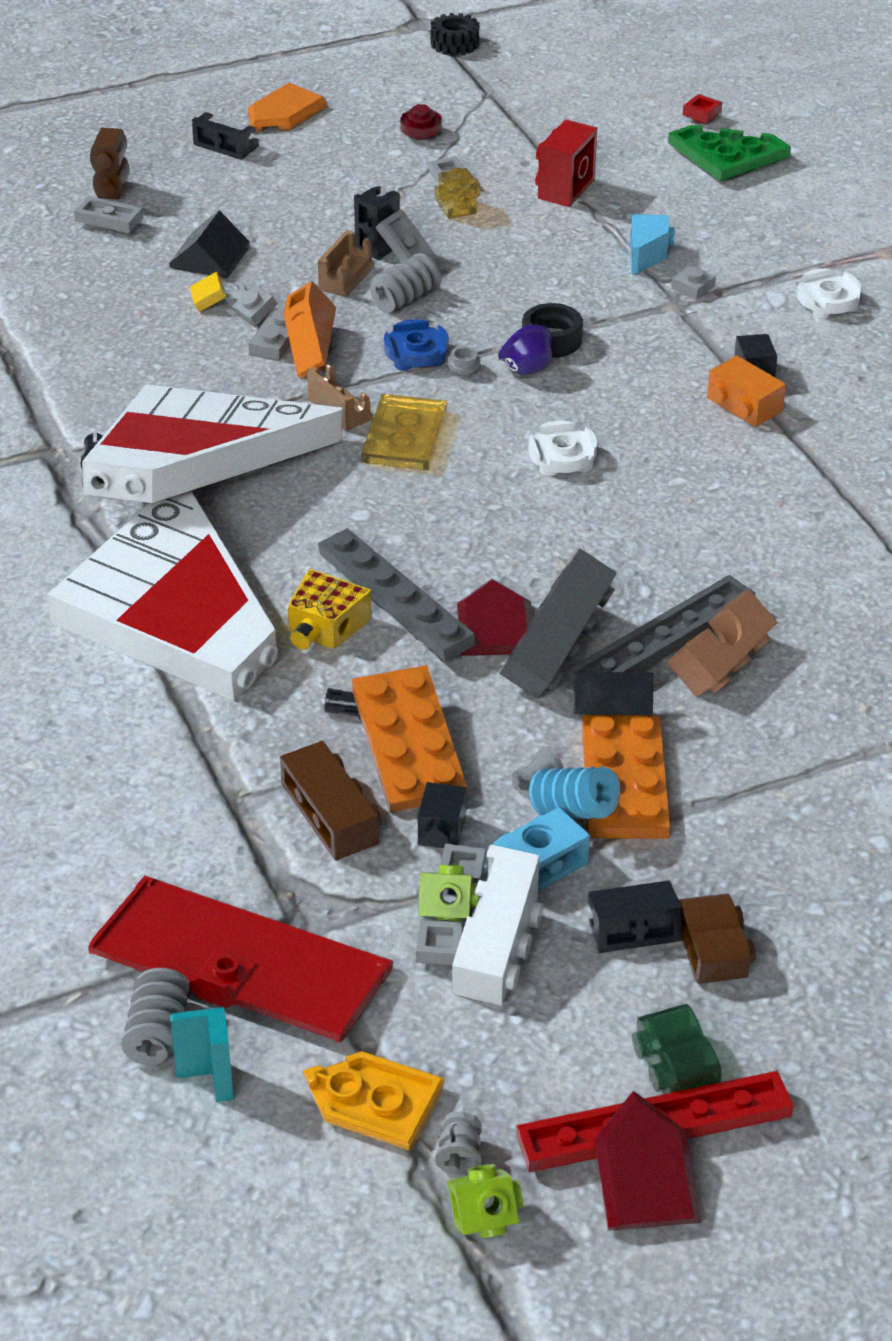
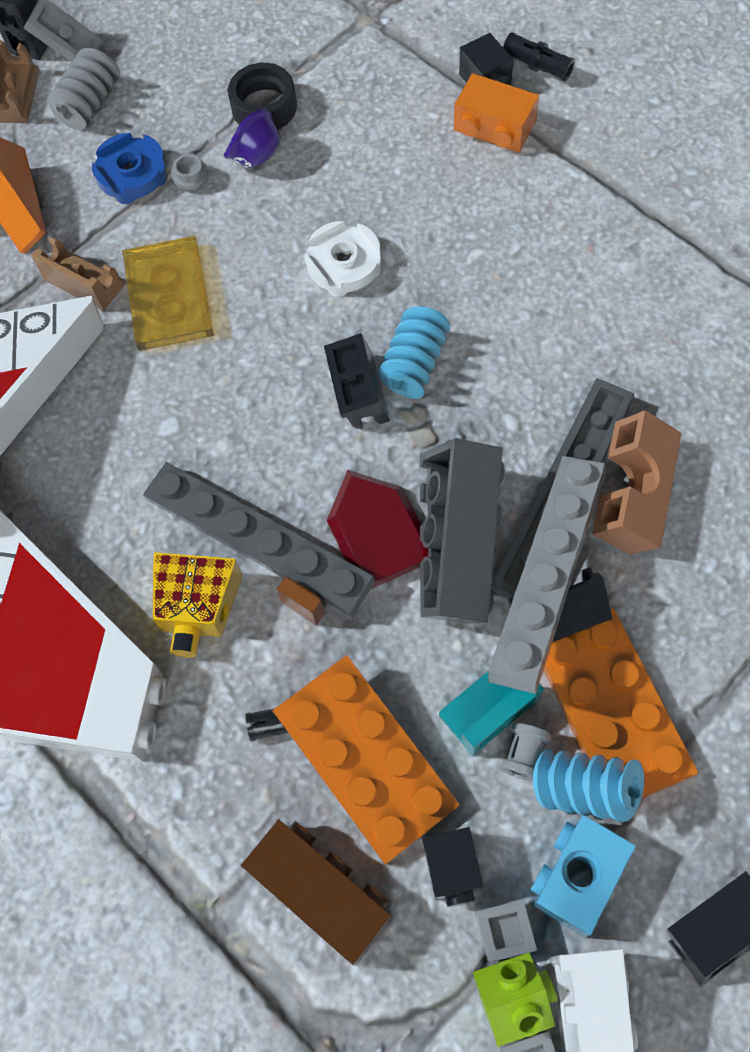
camera: 15 degrees left, 25 degrees up
none -> dark orange tile [277,577,325,626]
none -> black hinge [324,333,390,429]
none -> medium azure piece [378,306,450,399]
none -> teal panel [439,672,545,757]
none -> light grey plate [488,456,605,694]
none -> black pin [503,32,575,81]

